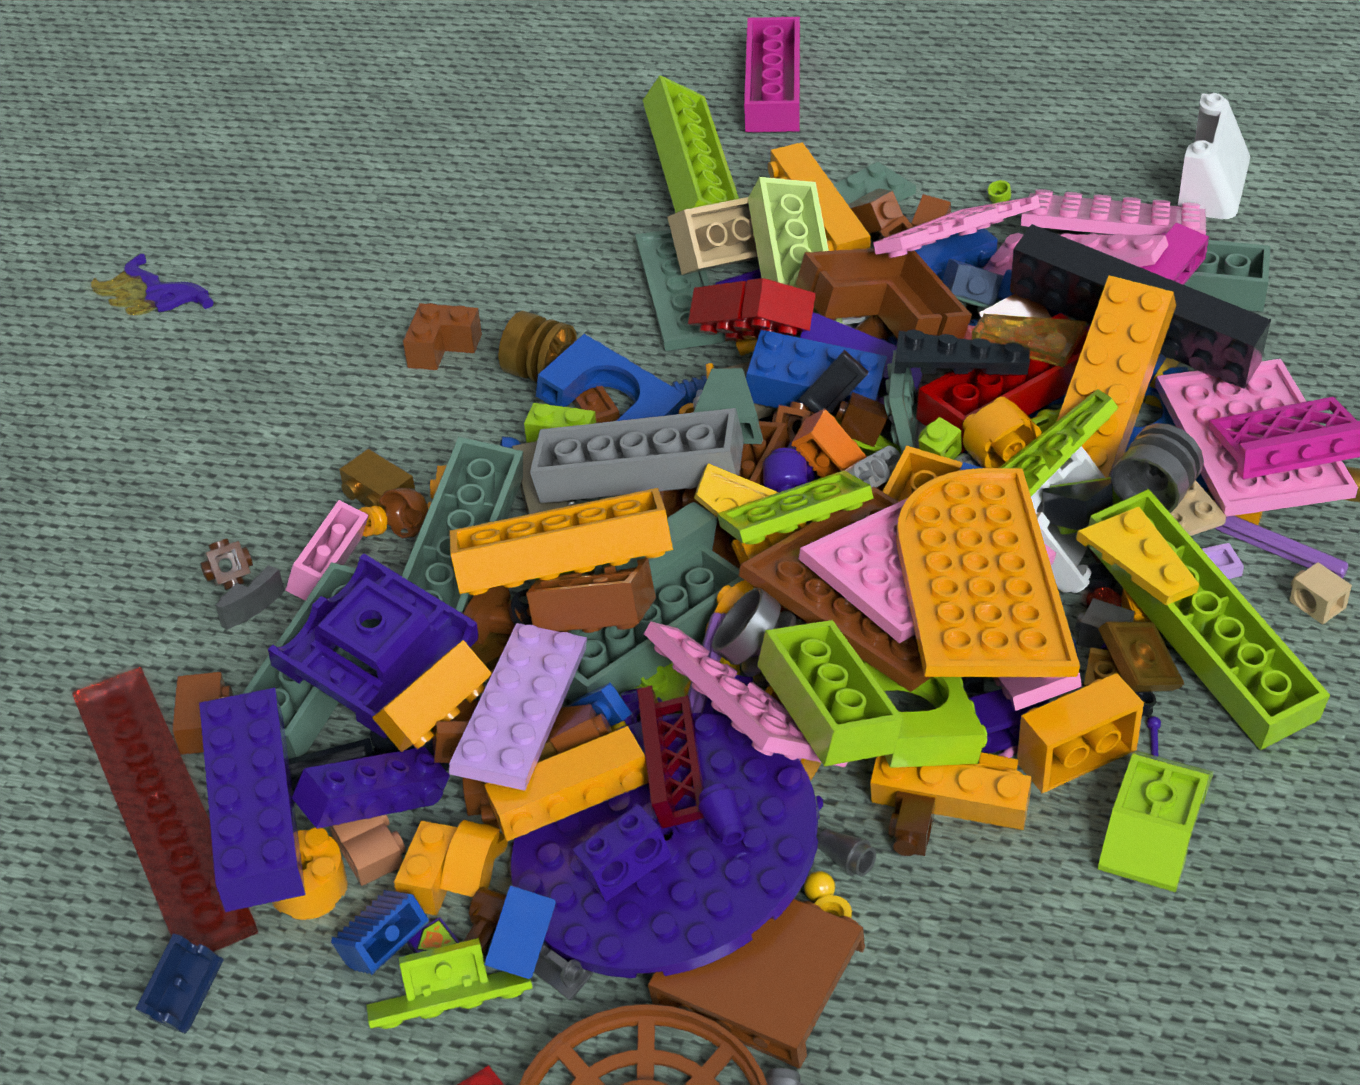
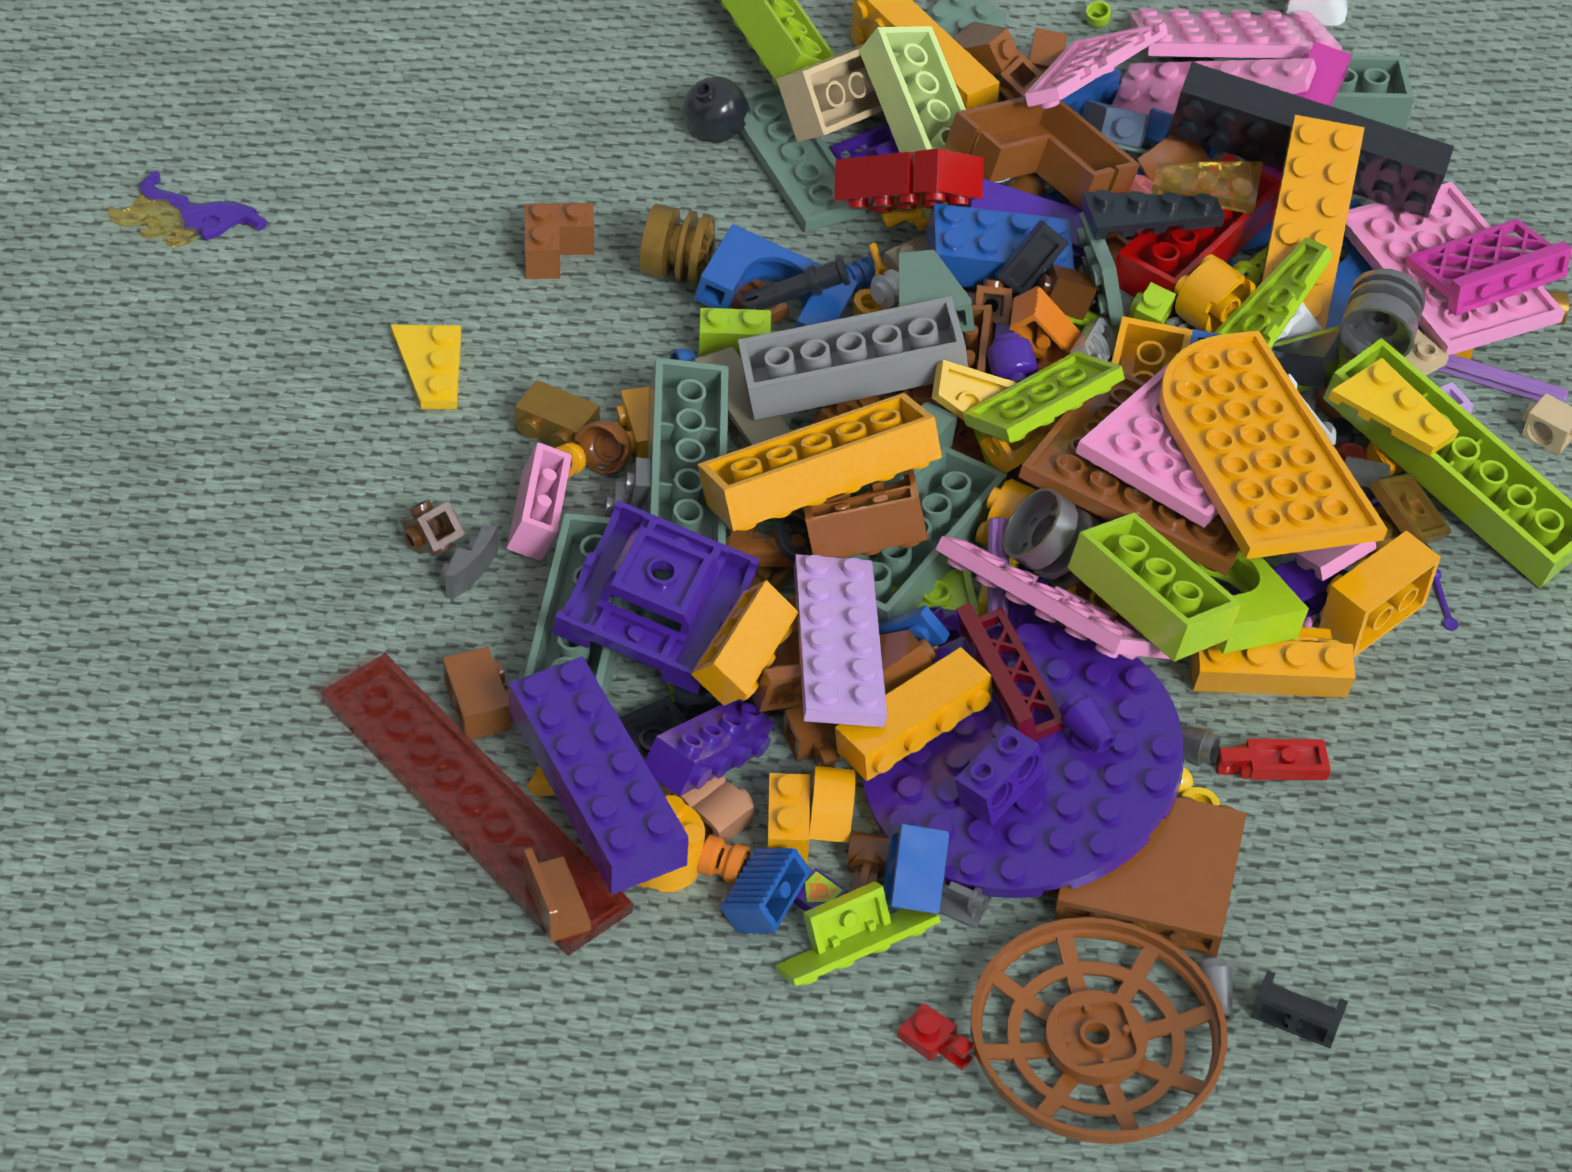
camera: 20 degrees left, 5 degrees up
dark blue hinge [135,933,224,1034] -> none
reddish brown brick [889,791,935,856] -> none
lime slope [1097,751,1213,892] -> none
none -> yellow wing [390,325,462,409]
none -> dark orange panel [523,847,591,942]
none -> flat silver slope [604,457,651,518]
none -> black cylinder [682,76,750,144]
none -> orange wheel [697,834,750,885]
none -> black pin [743,255,851,310]
none -> red hinge [1216,739,1331,780]

